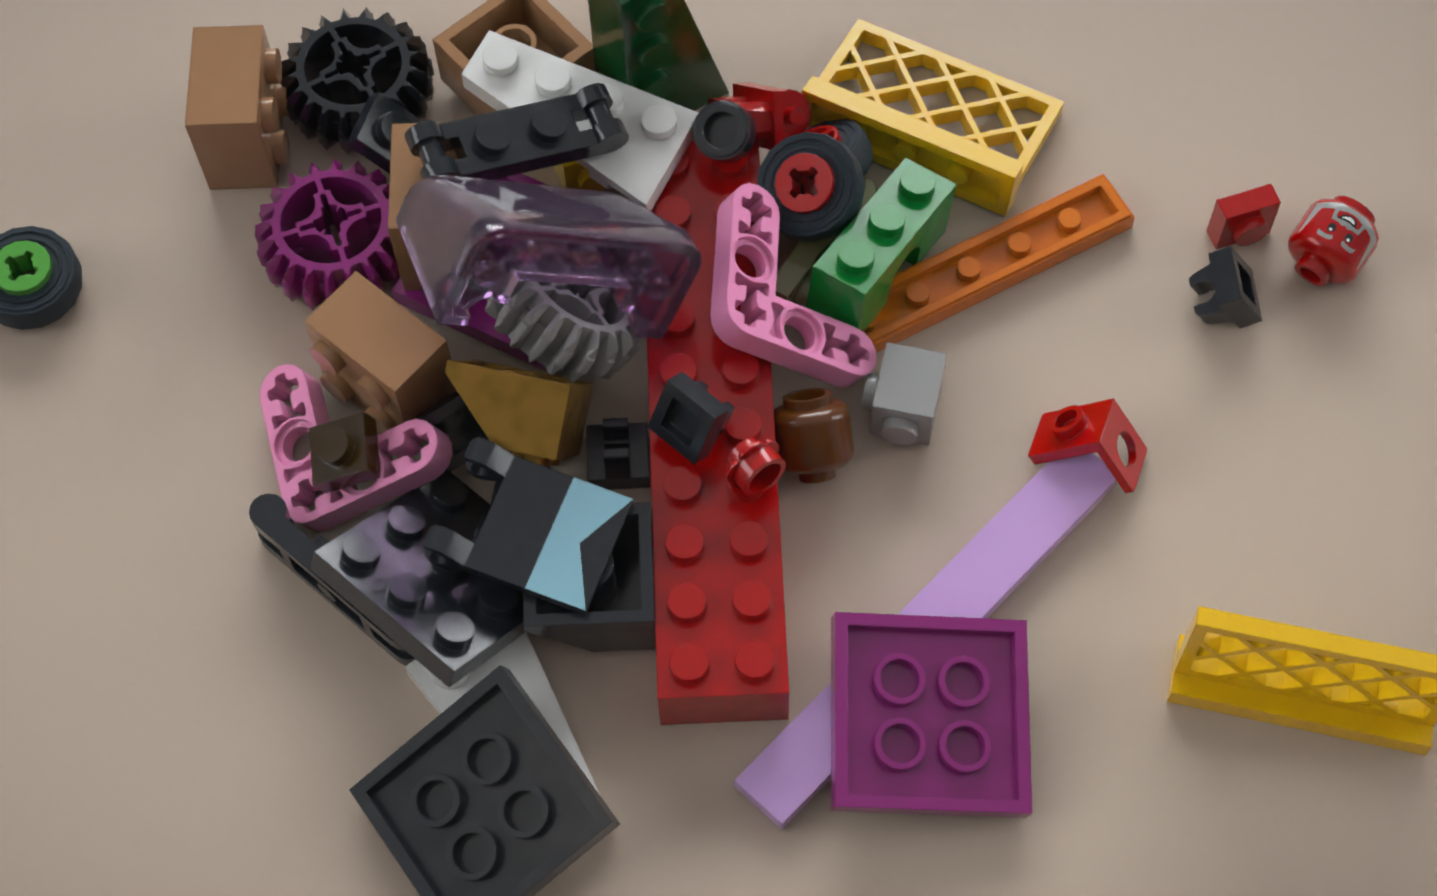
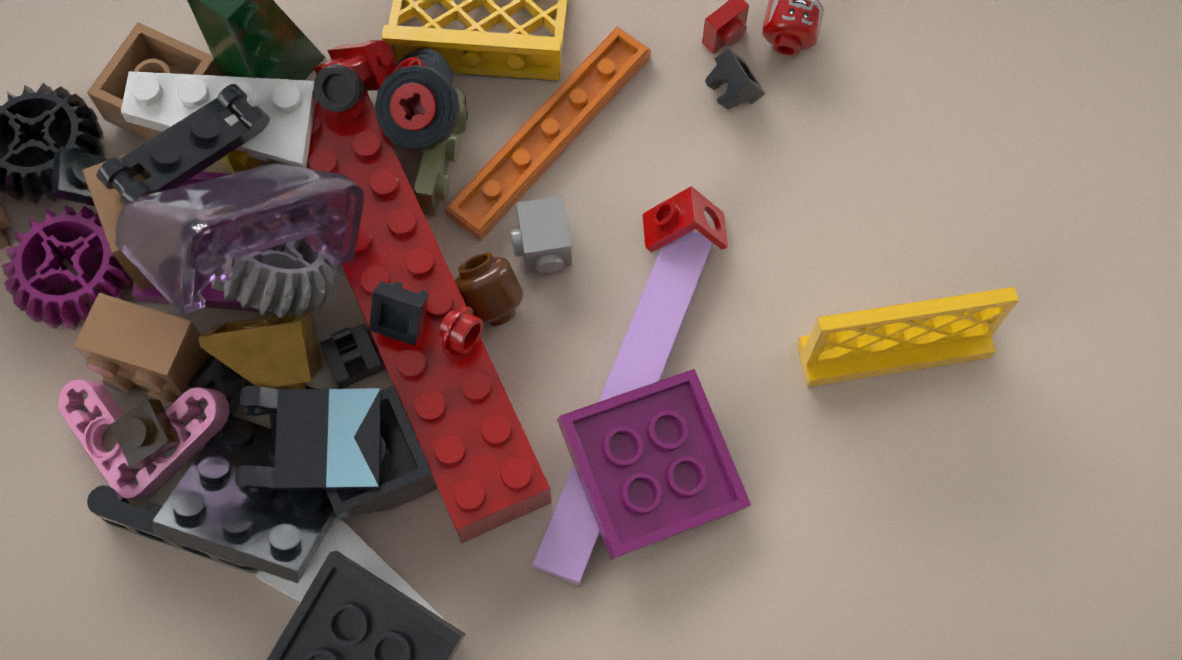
camera: 25 degrees left, 5 degrees up
bright pink beam [710,183,877,388] -> none
green arch [806,158,957,332] -> none

